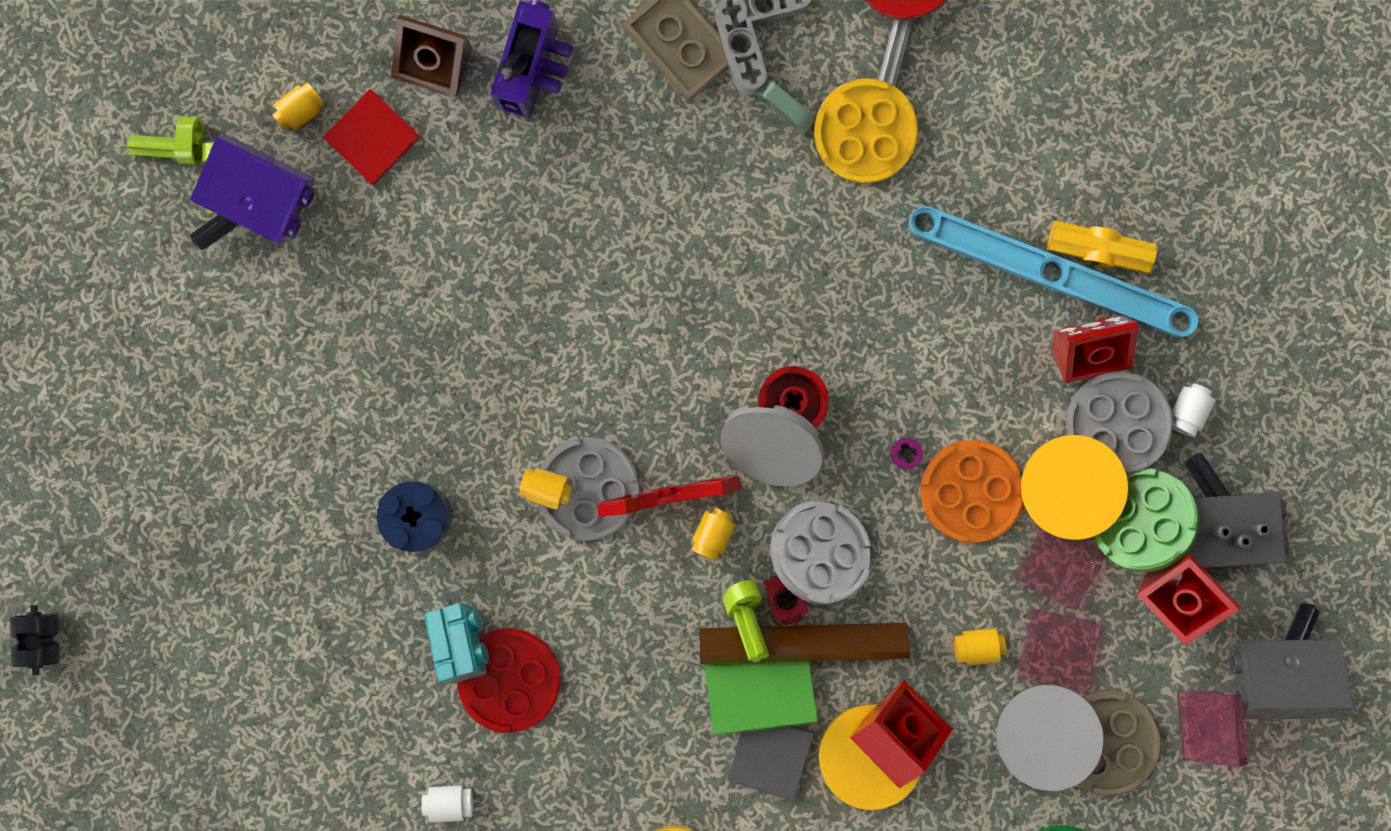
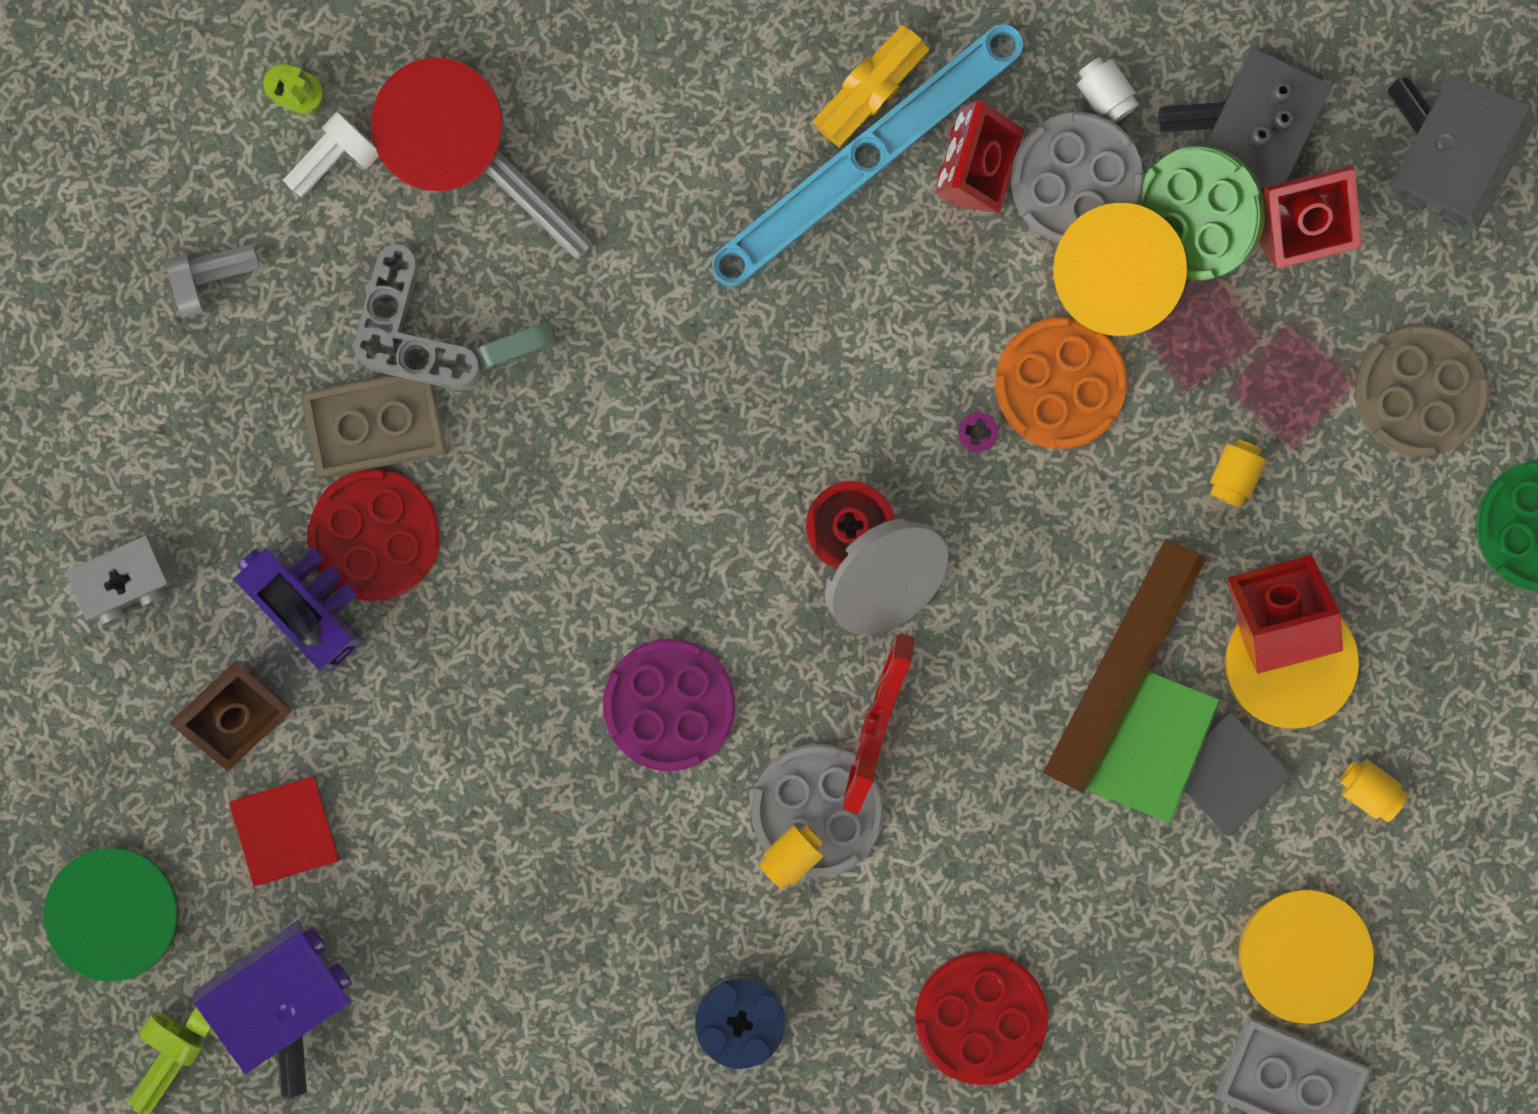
camera: 60 degrees left, 0 degrees up
yellow brick [272,82,325,132] -> none
teal brick [424,603,489,684] -> none
yellow brick [691,507,736,561] -> none
lime piece [723,580,769,662] -> none
dark red brick [763,575,809,625] -> none
light grey tile [770,500,871,605] -> none
yellow tile [814,78,918,183] -> none
light grey tile [996,684,1103,791] -> none
clear pink tile [1177,690,1248,767] -> none
none -> green tile [44,848,179,982]
none -> red tile [307,469,440,601]
none -> magenta tile [603,639,735,771]

